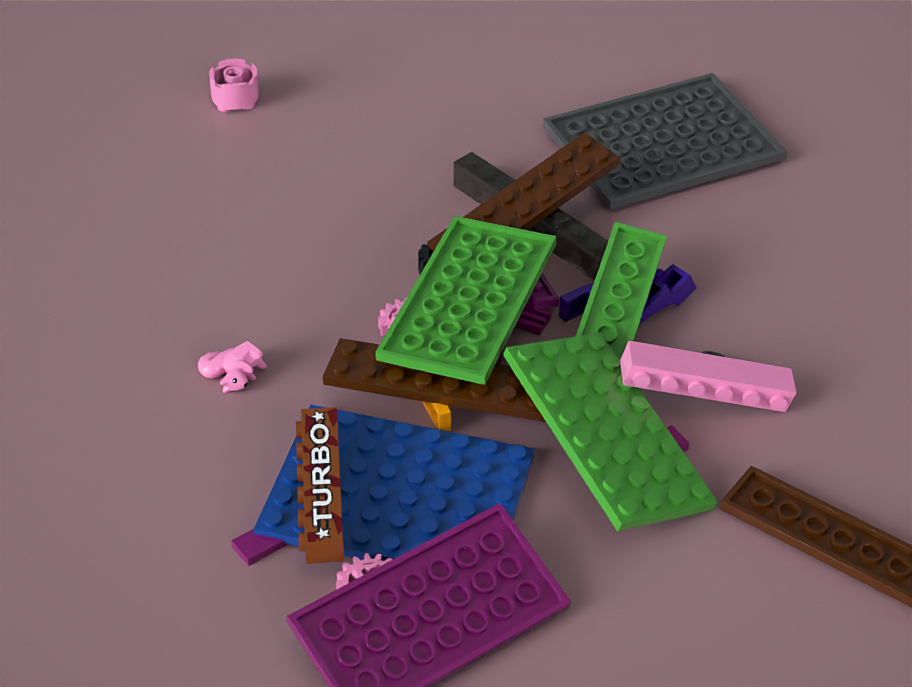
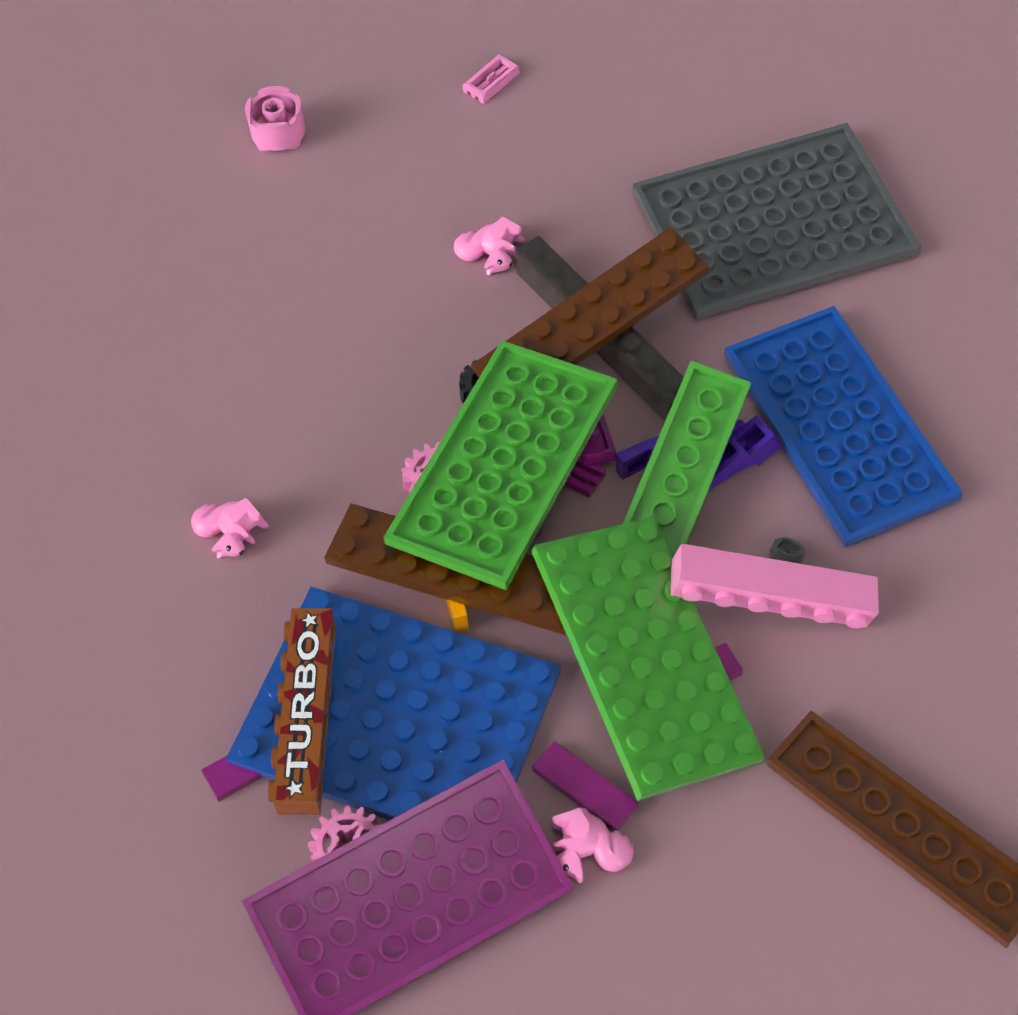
camera: 10 degrees right, 15 degrees up
none -> bright pink animal [454,216,525,276]
none -> bright pink tile [463,54,520,104]
none -> magenta tile [532,741,638,831]
none -> bright pink animal [552,807,634,884]
none -> blue plate [724,306,963,547]

